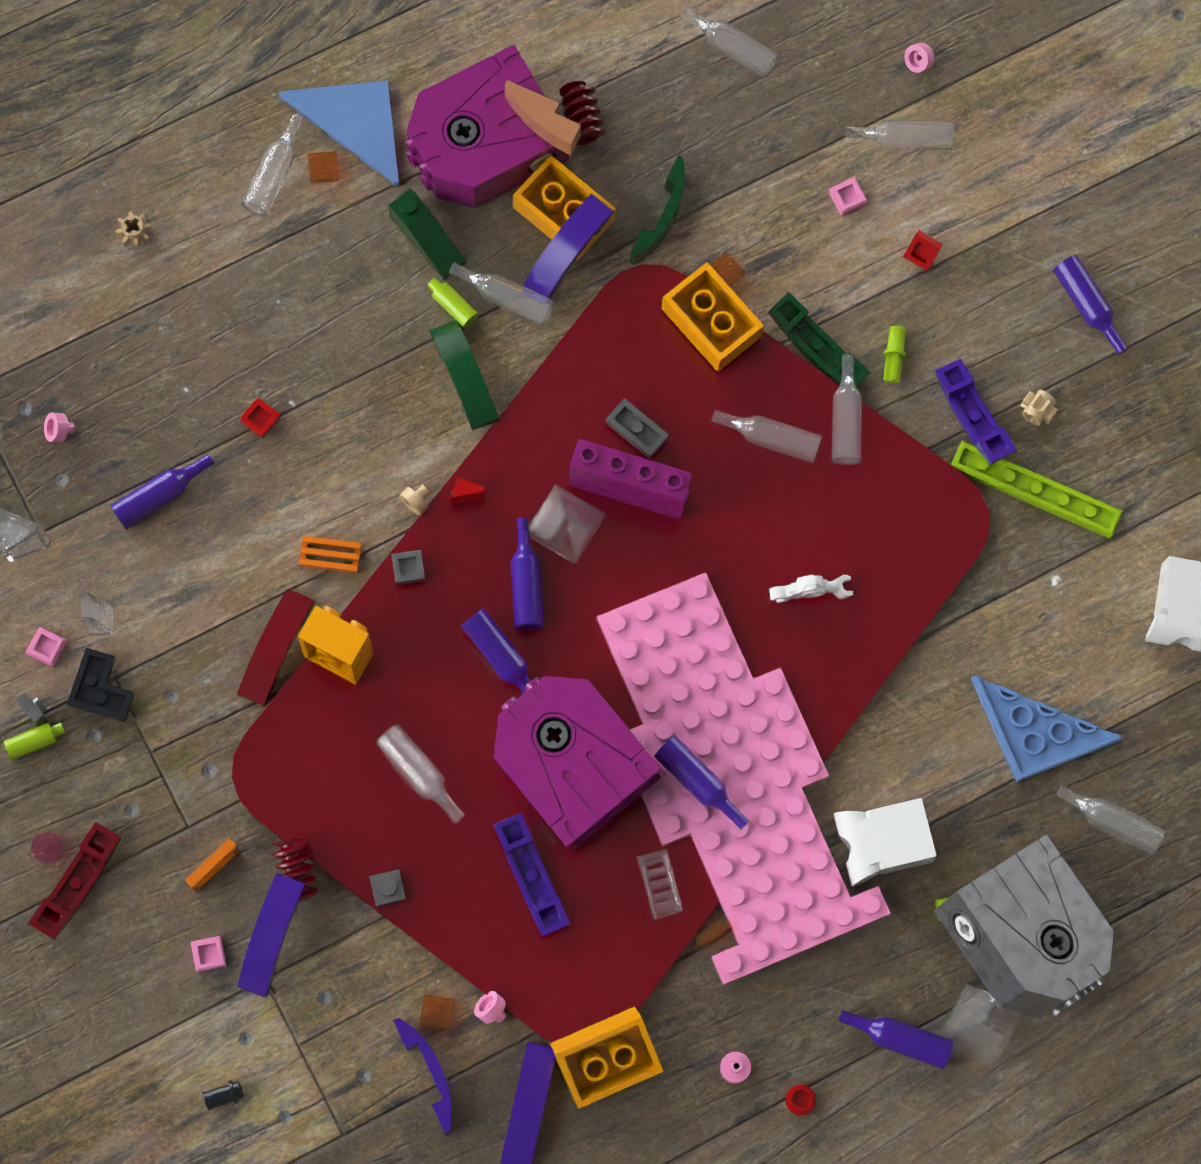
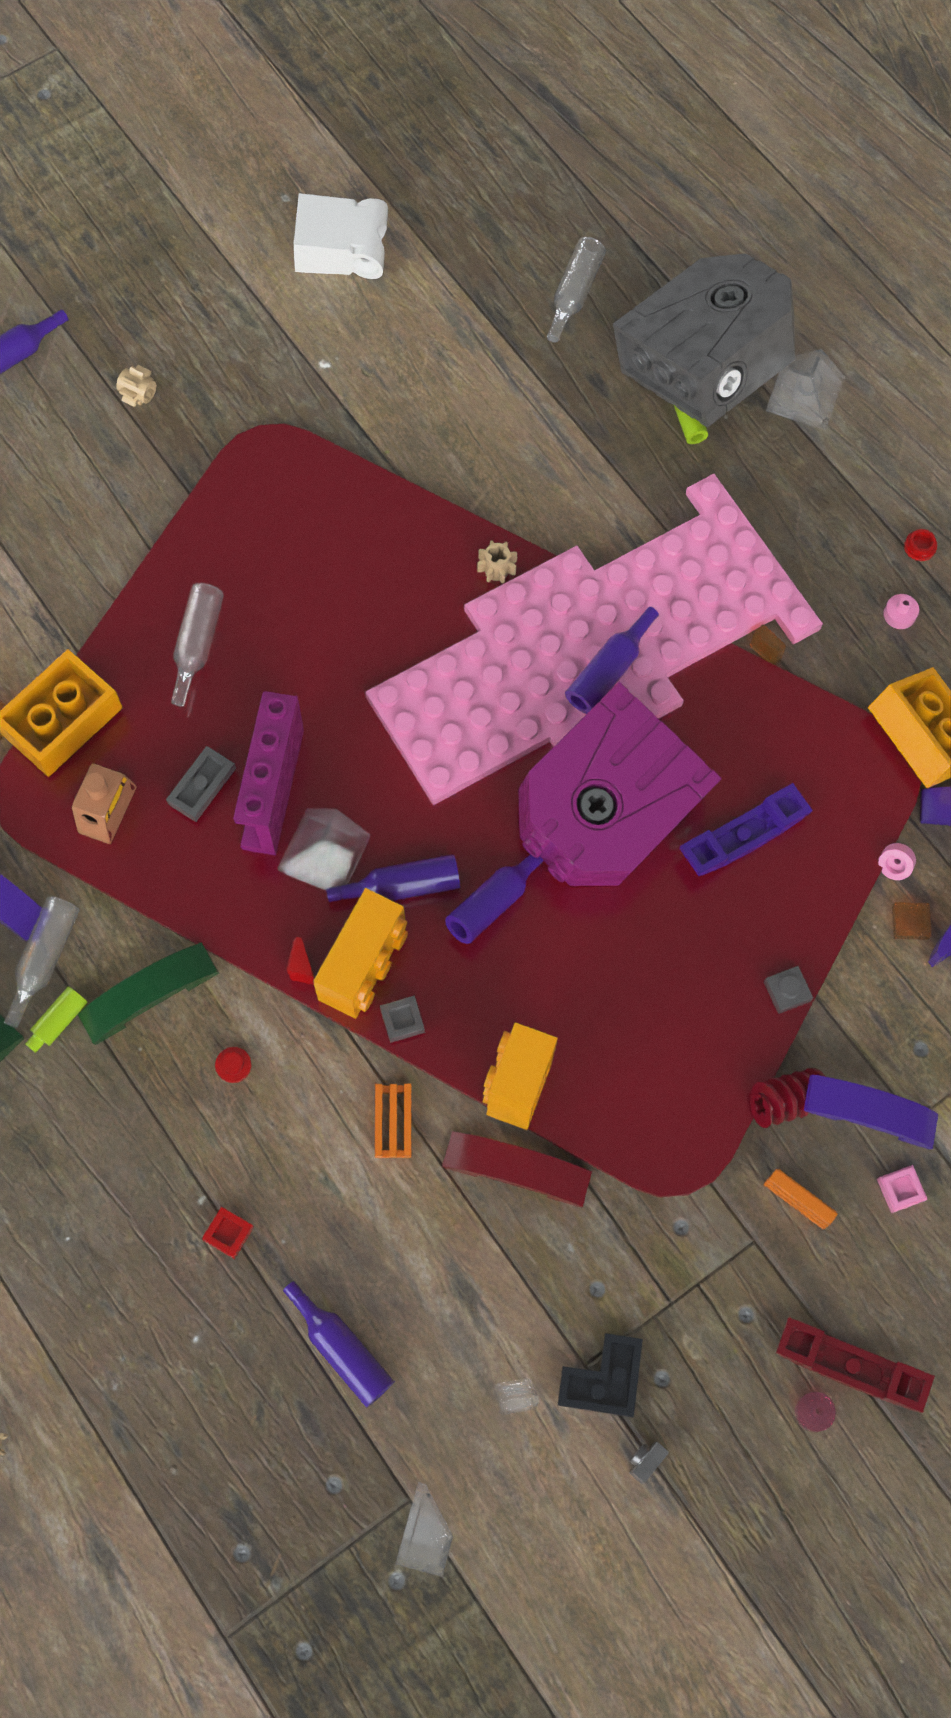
camera: 95 degrees left, 5 degrees down
lime cylinder [3,722,65,761] -> none
bright pink tile [25,627,67,667] -> none
bright pink tile [44,413,75,442] -> none
clear piece [376,724,464,823] -> none
tan tile [399,485,430,516] -> none
clear slope [637,849,682,919] -> none
dark green slope [768,292,871,393] -> none
white piece [769,575,853,603] -> none
clear piece [832,354,862,465] -> none
white piece [834,798,937,887] -> none
dark purple piece [838,1010,954,1070] -> none
lime axle [883,326,907,384] -> none
dark purple slope [935,359,1017,465] -> none
lime tile [951,441,1123,539] -> none
medium blue tile [971,675,1122,783] -> none
none -> nougat torso [72,764,137,844]
none -> red plate [215,1047,252,1083]
none -> light orange brick [313,888,408,1019]
none -> tan gear [477,541,517,583]

